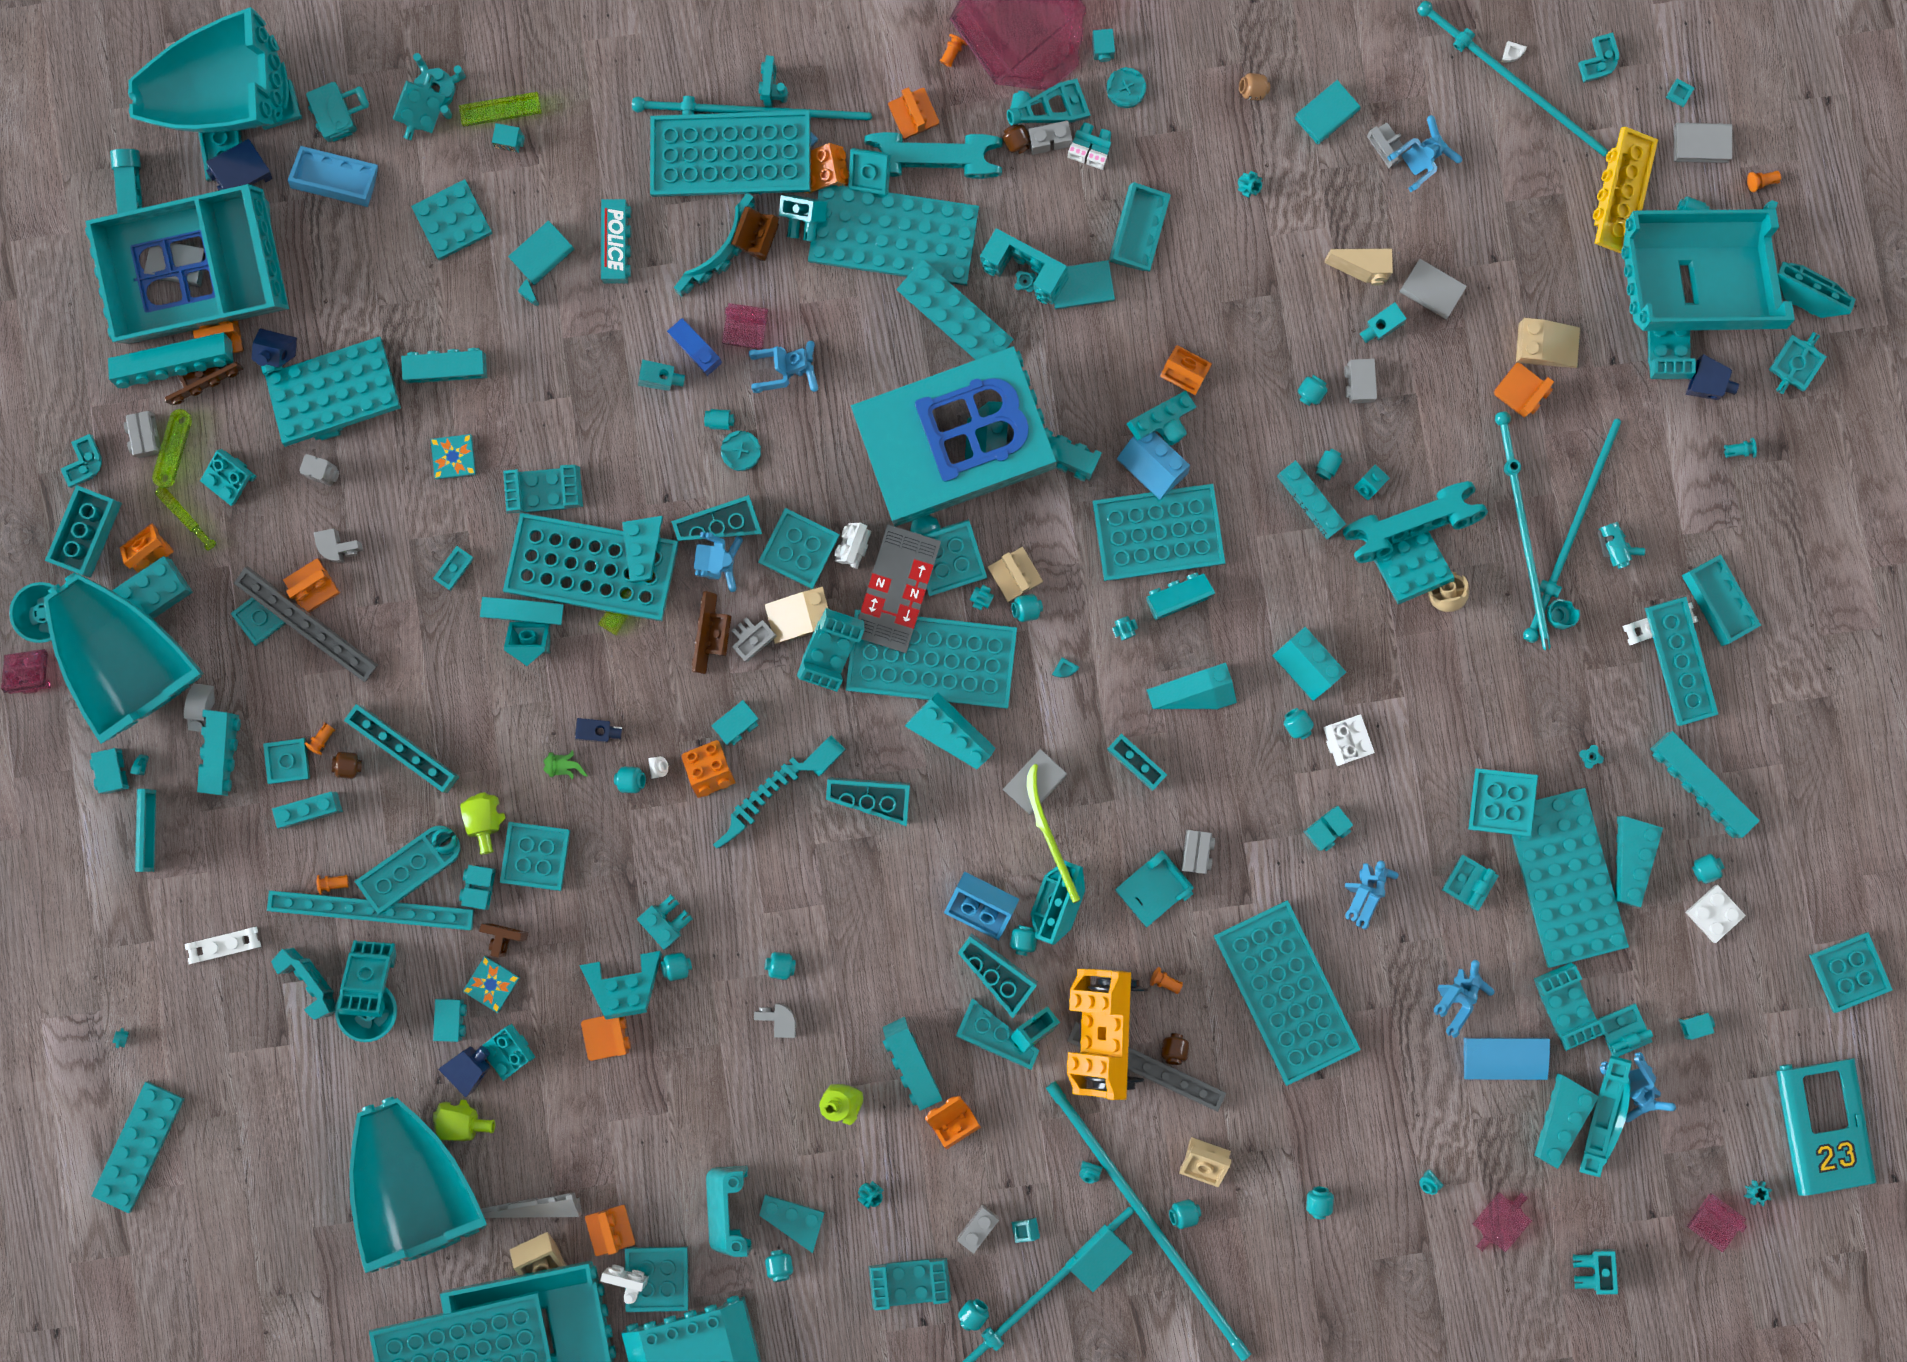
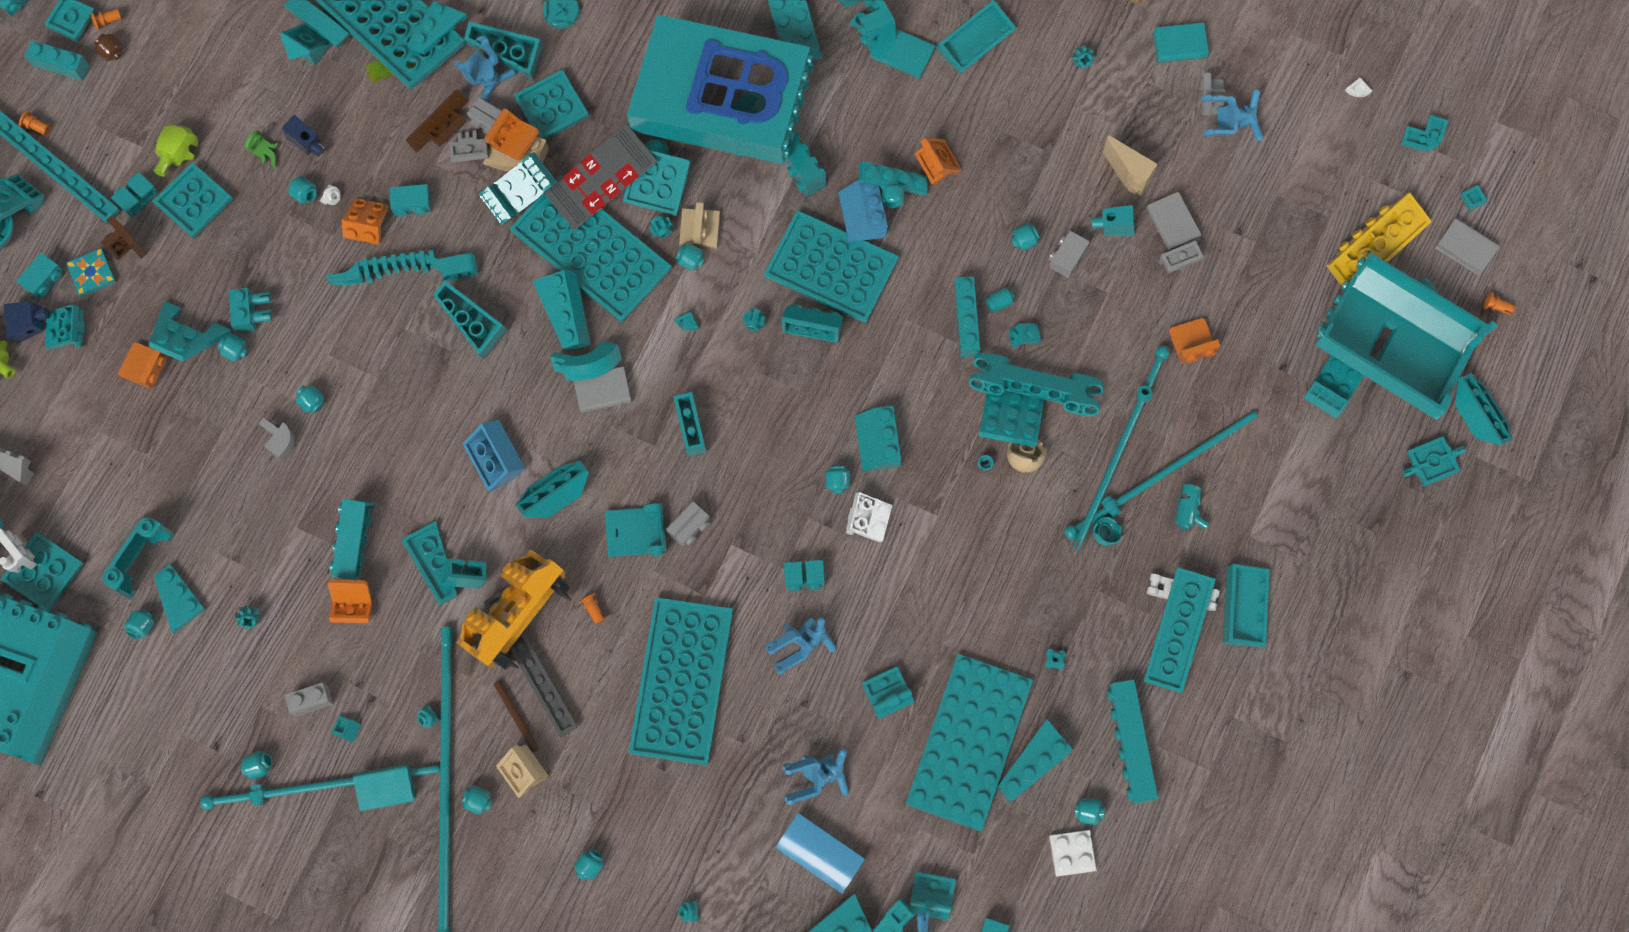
camera: 35 degrees right, 10 degrees down
teal brick [344,704,459,793] -> none
teal plate [354,826,461,915] -> none
orange bracket [585,1204,636,1256] -> none
lime piece [819,1084,863,1125] -> none
white plate [834,523,871,569] -> none
teal plate [868,1258,951,1310] -> none
teal wedge [958,933,1038,1019] -> none
teal head [1010,925,1038,956] -> none
lime piece [1027,764,1080,903] -> none
teal wedge [1146,663,1237,709] -> none
reddish brown head [1161,1033,1189,1065] -> none
teal bar [1417,1,1609,156] -> none
teal plate [1468,768,1539,837] -> none
tan slope [1516,318,1580,368] -> none
teal plate [1534,963,1606,1051] -> none
dark blue torso [1686,354,1739,400] -> none
teal pin [1724,438,1757,458] -> none
none -> light grey brick [467,98,502,134]
none -> orange bracket [484,108,539,161]
none -> reddish brown piece [493,680,539,752]
none -> teal arch [550,341,622,381]
none -> teal hinge [977,455,993,471]
none -> light grey panel [1158,241,1204,274]

